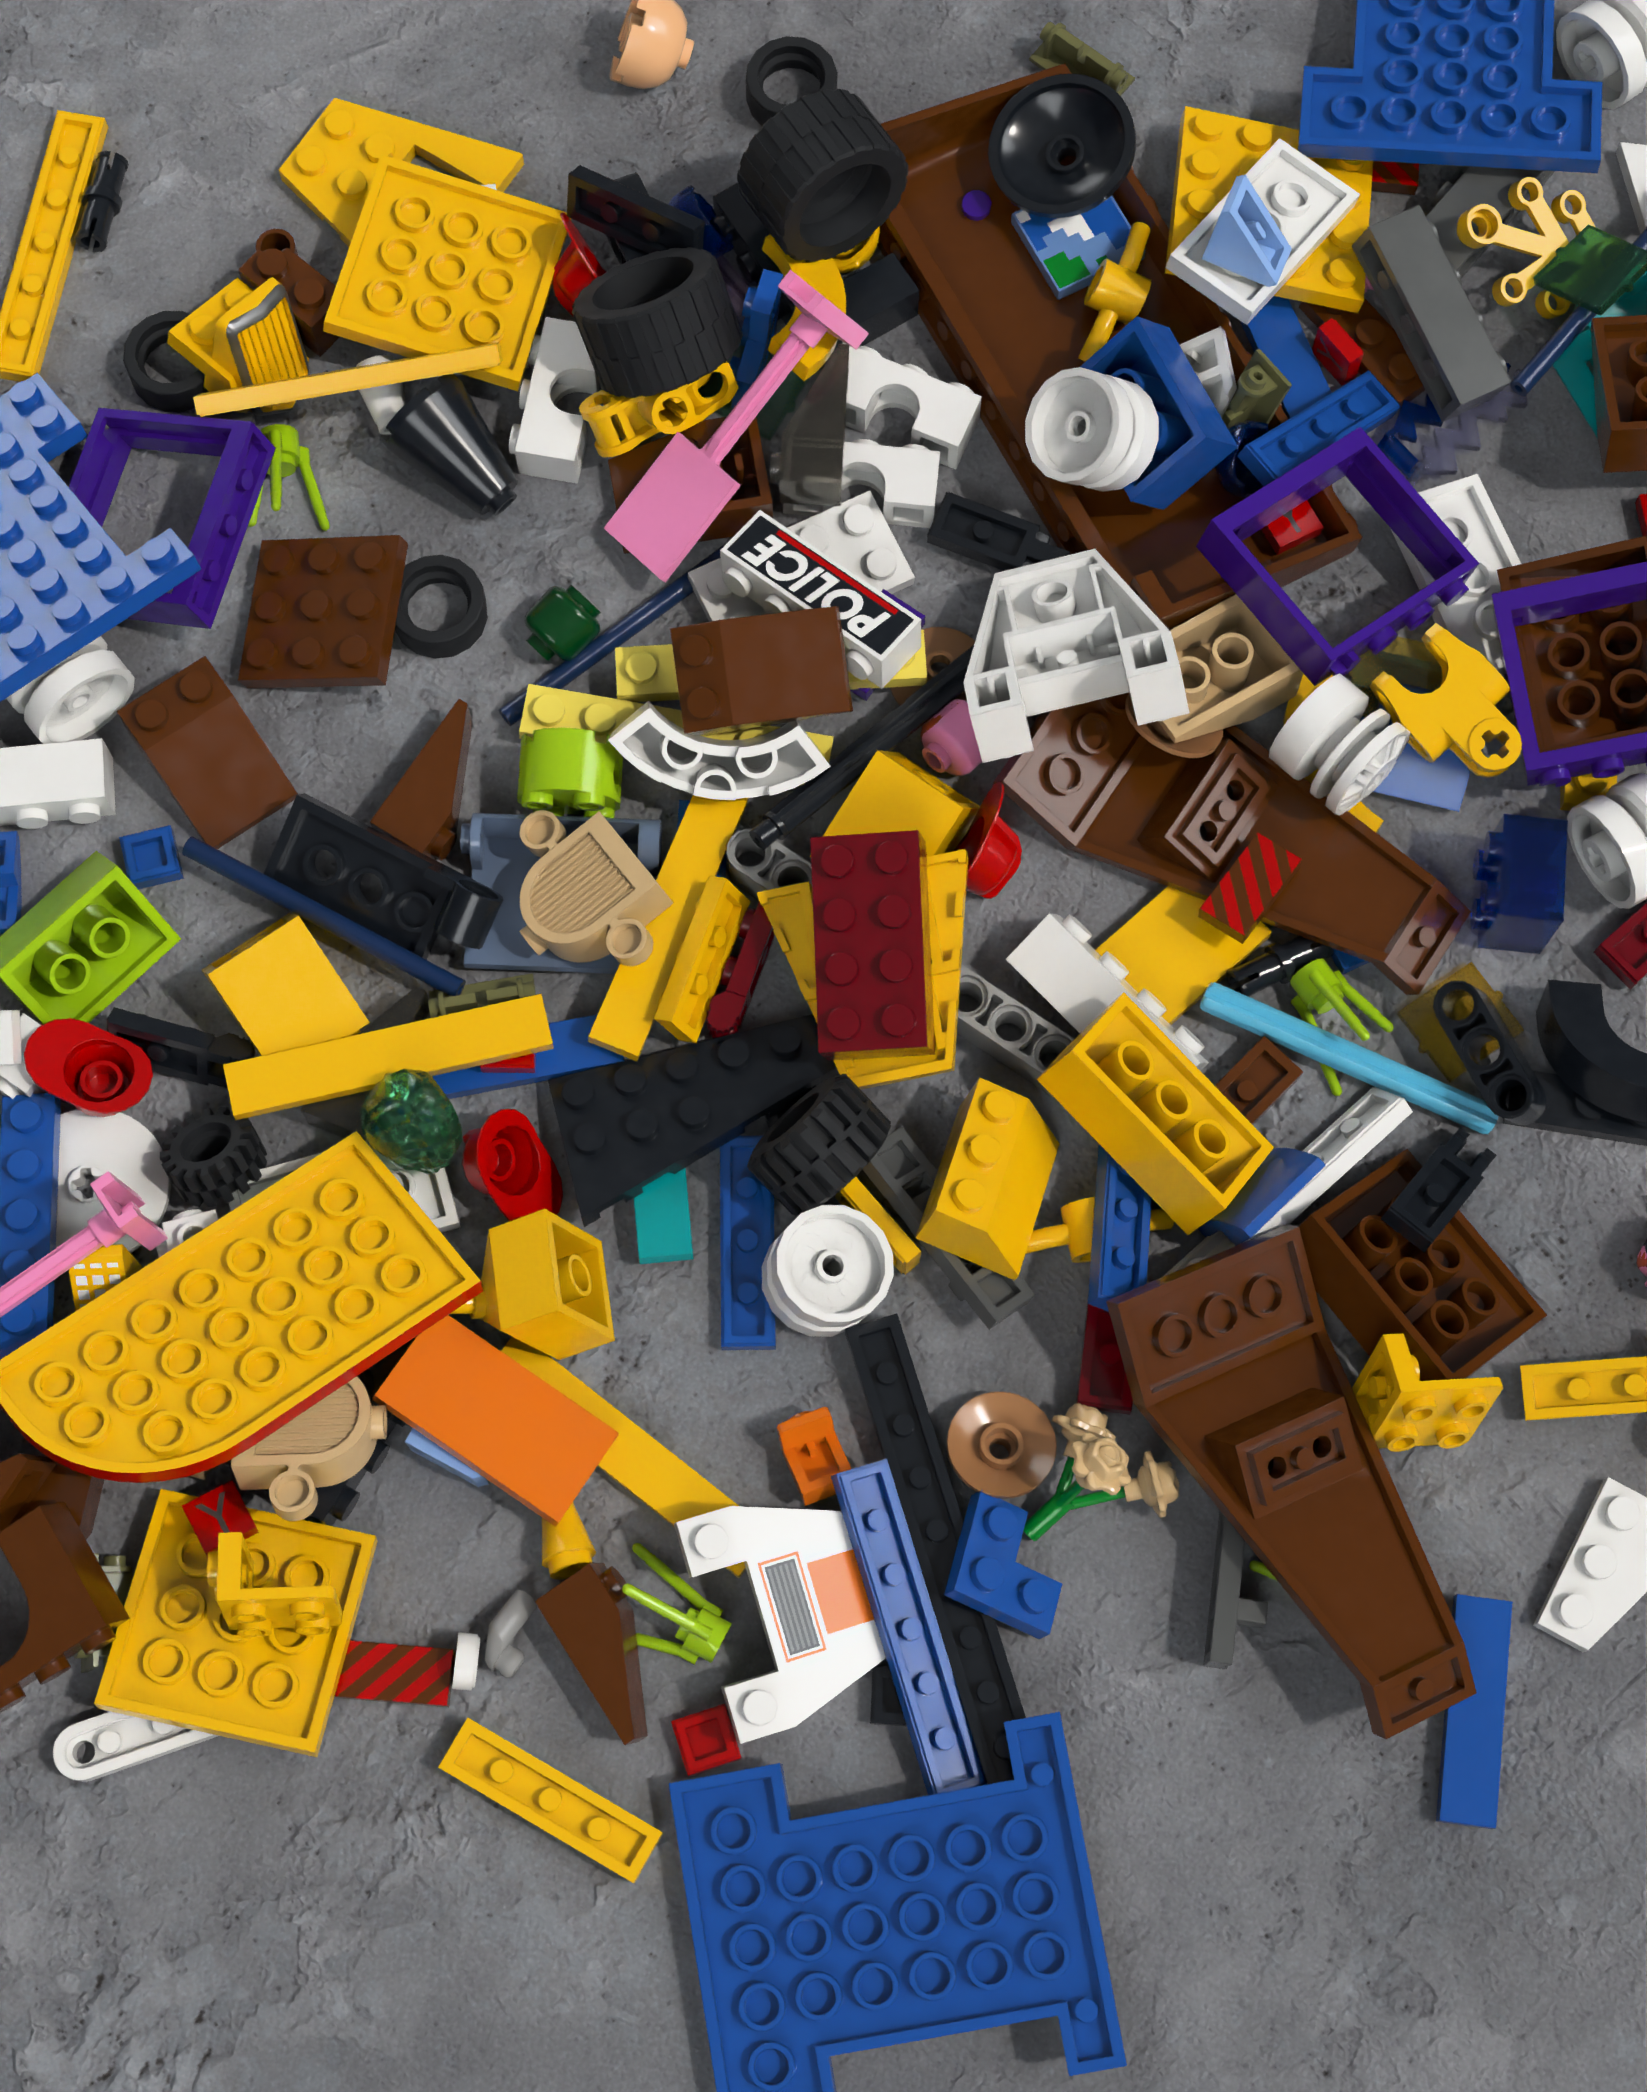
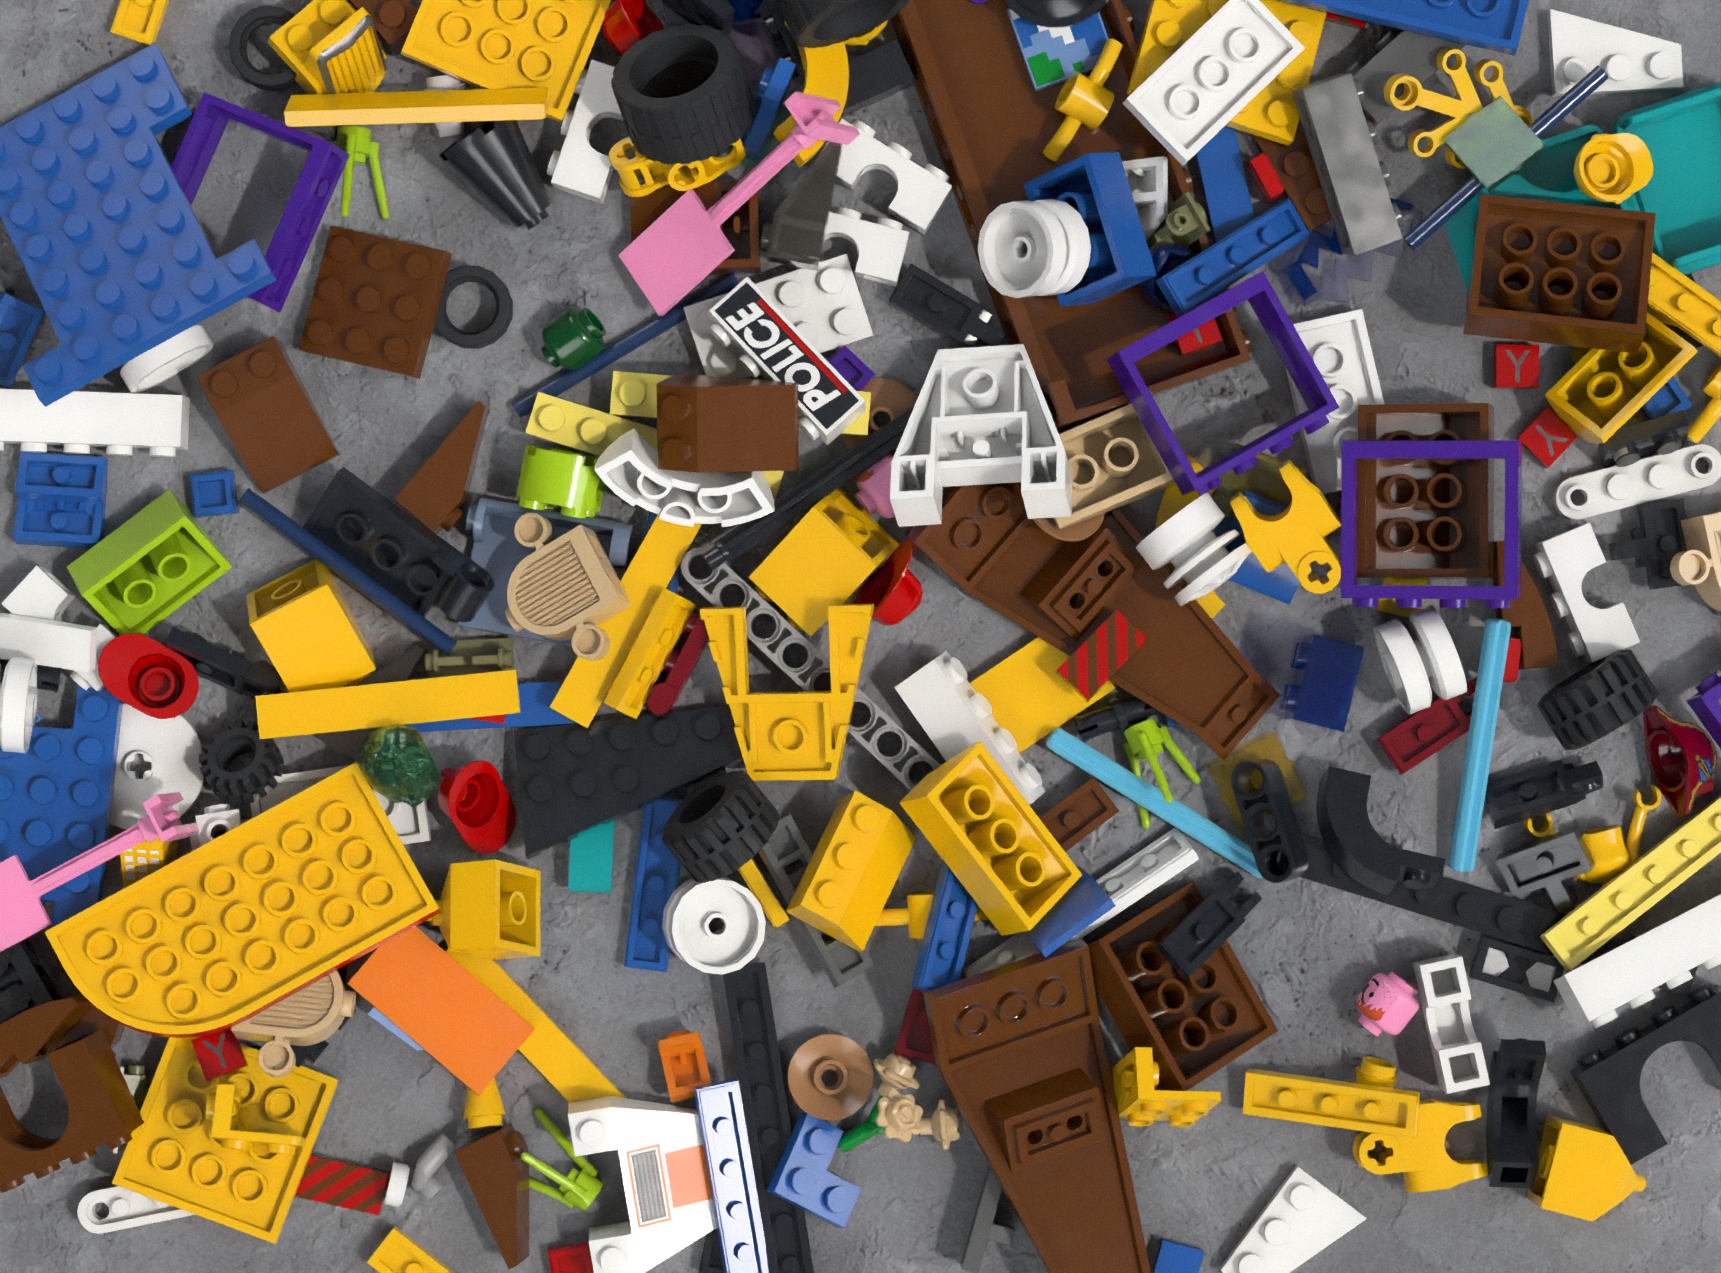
camera: 10 degrees right, 15 degrees up
dark red brick [810,830,935,1061] -> none
light blue slope [1202,174,1292,287] -> none

